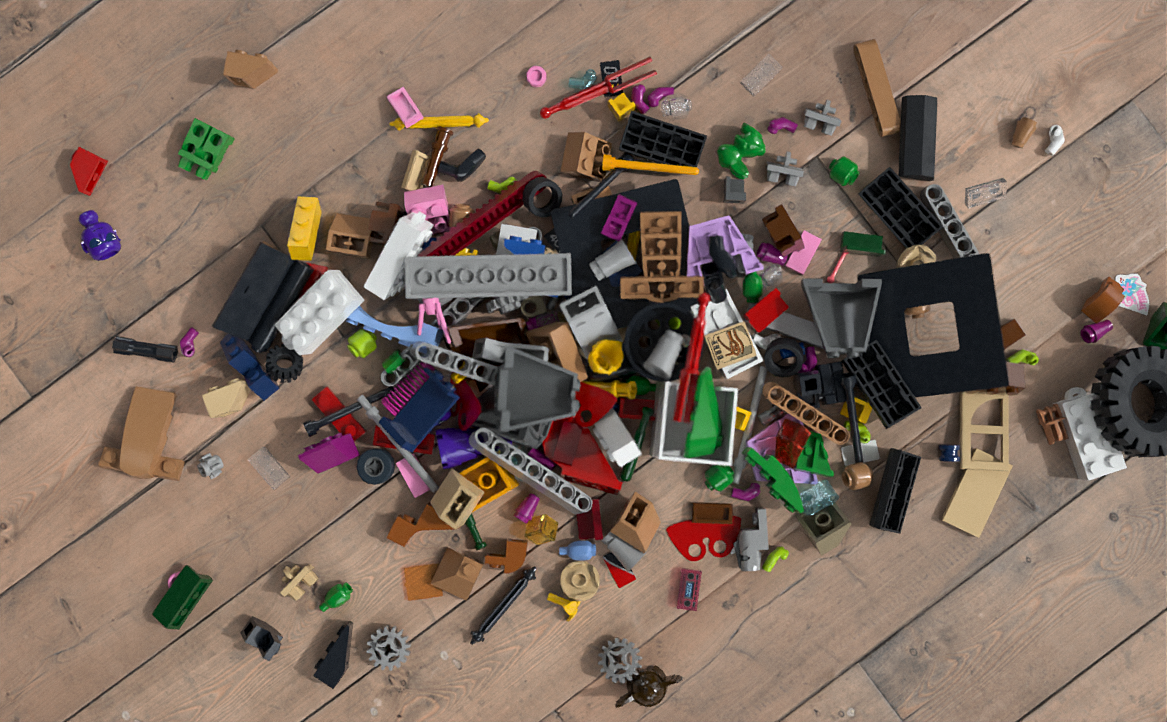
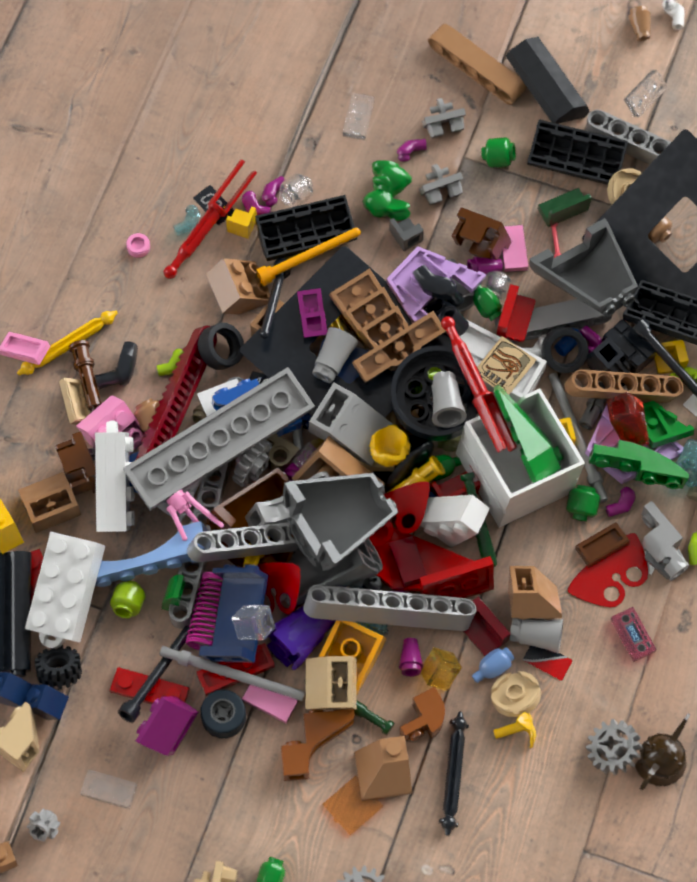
camera: 35 degrees left, 20 degrees down
none -> clear panel [232,605,276,640]

